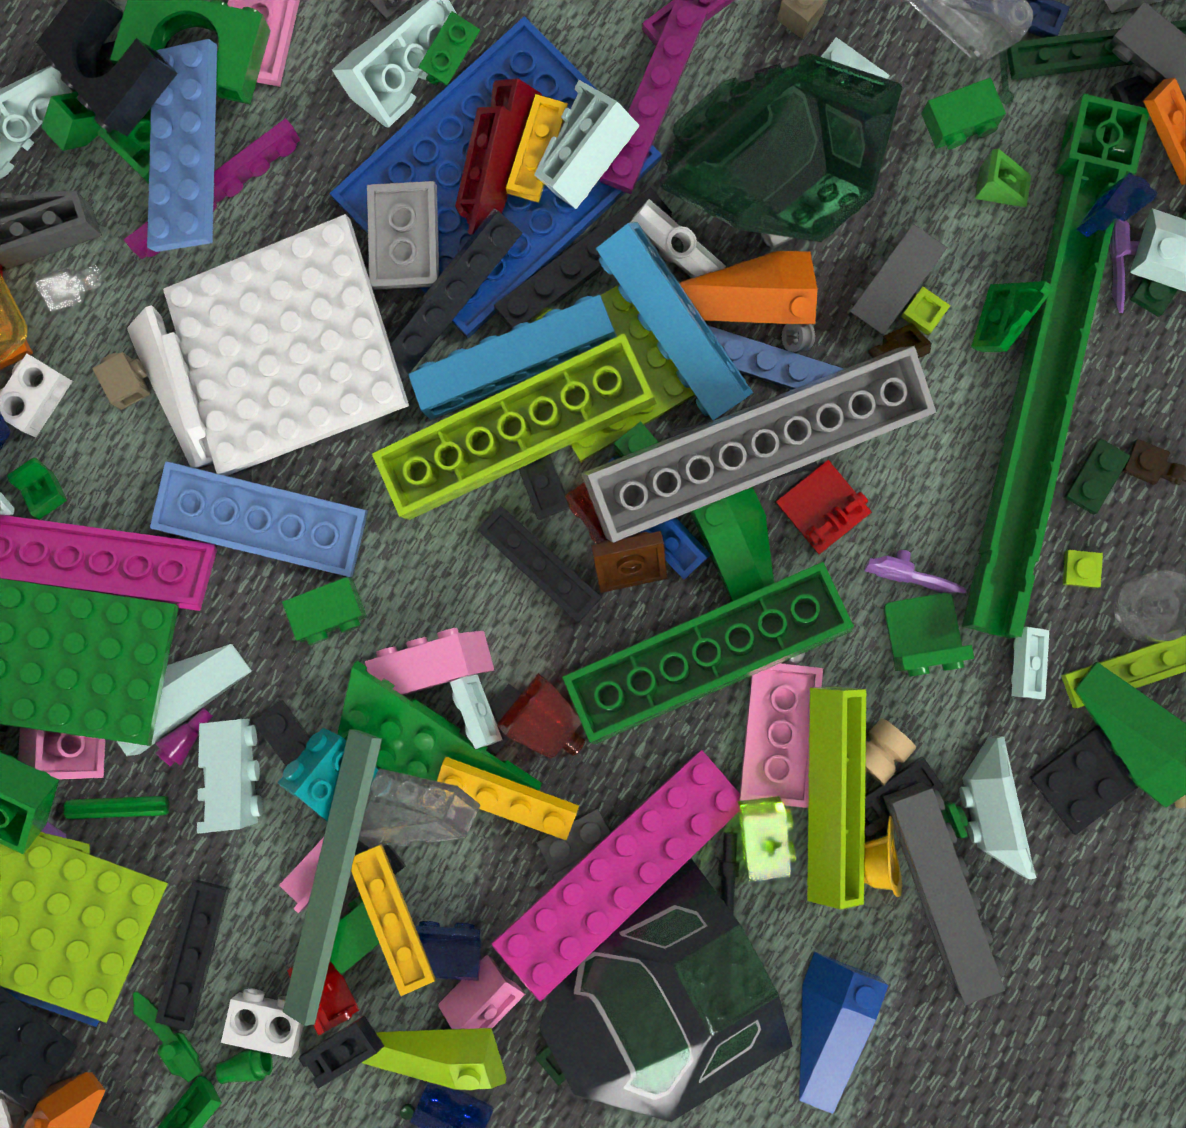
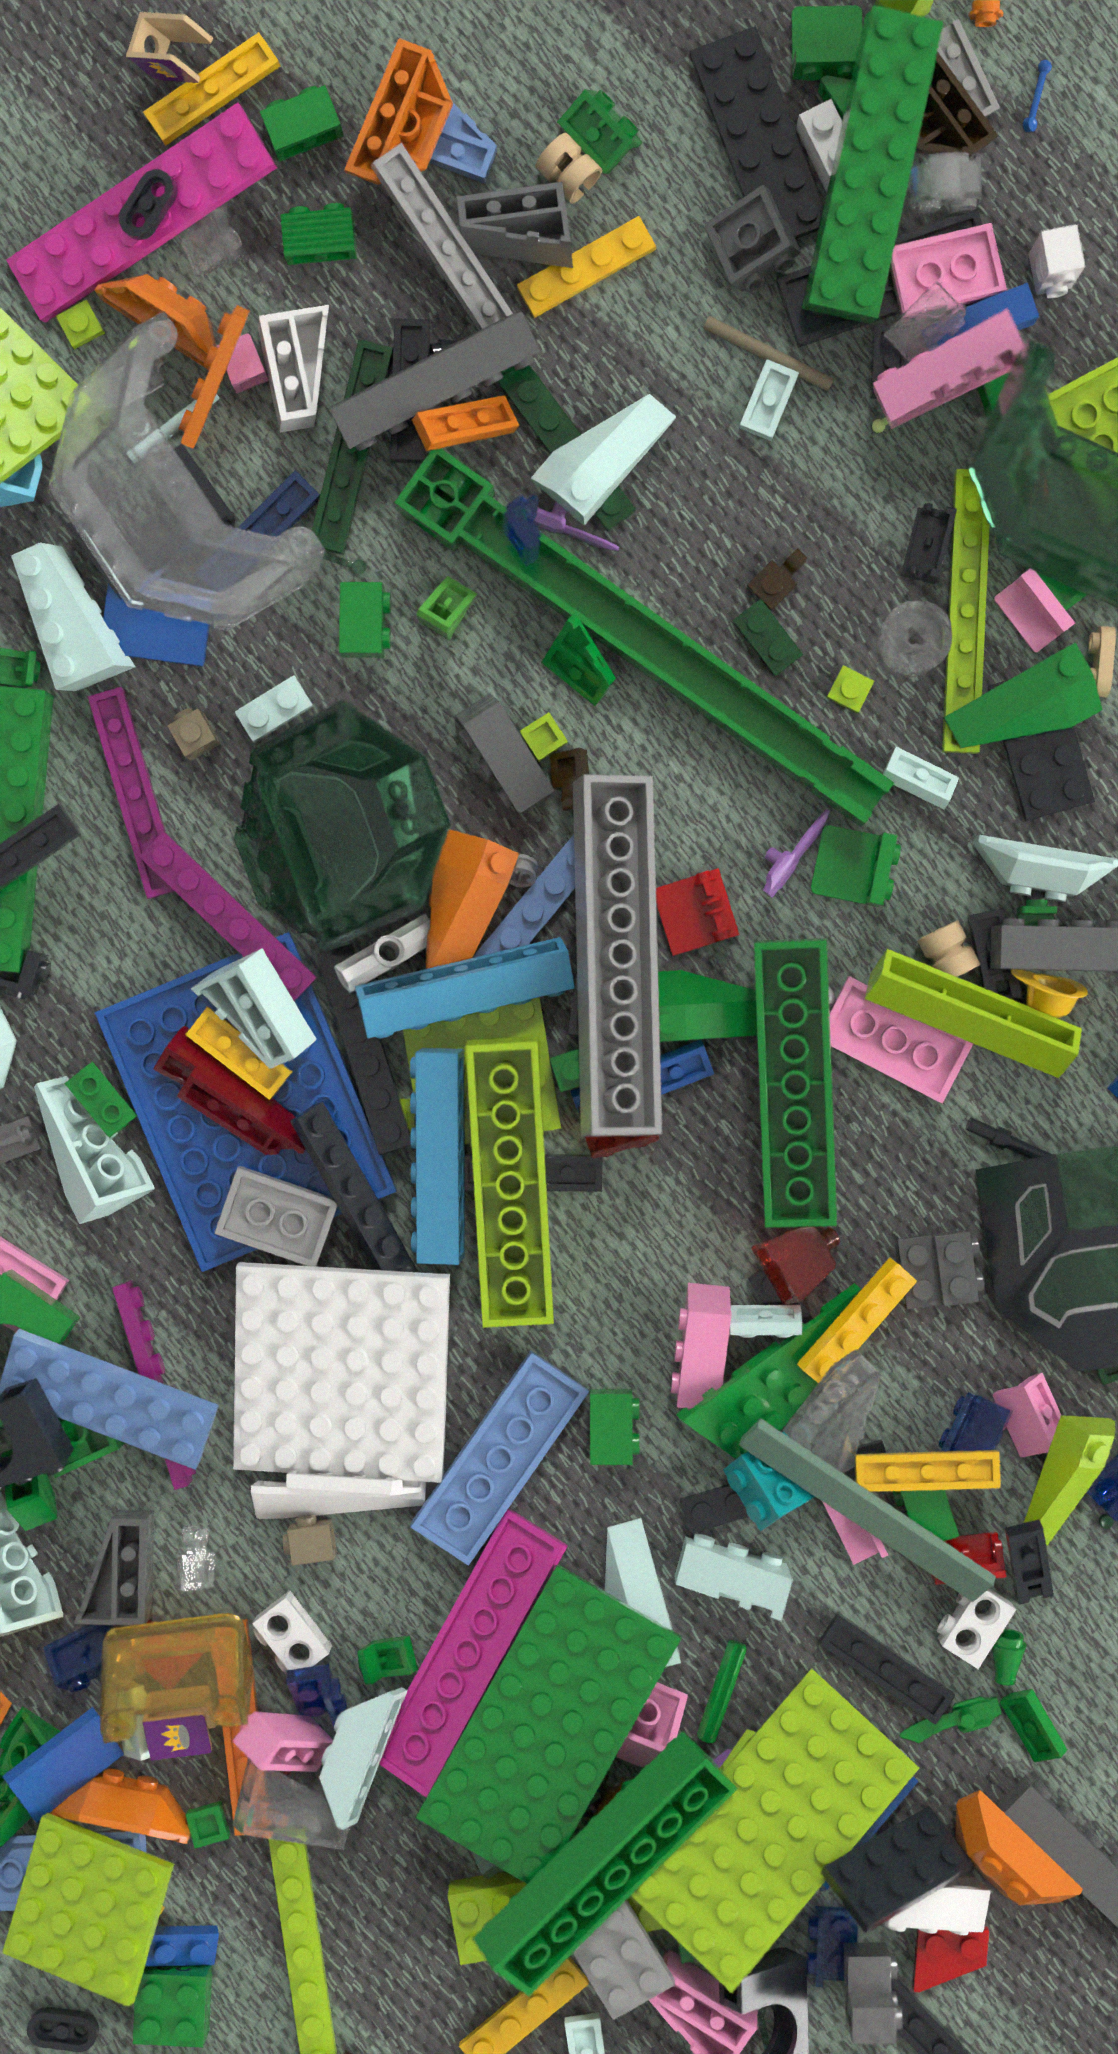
camera: 70 degrees left, 5 degrees up
magenta cone [155,708,213,767] -> none
black plate [477,505,602,623] -> none
dark pink plate [491,750,748,1002] -> none
reddish brown plate [591,531,667,593] -> none
clear neon green brick [738,796,796,881] -> none

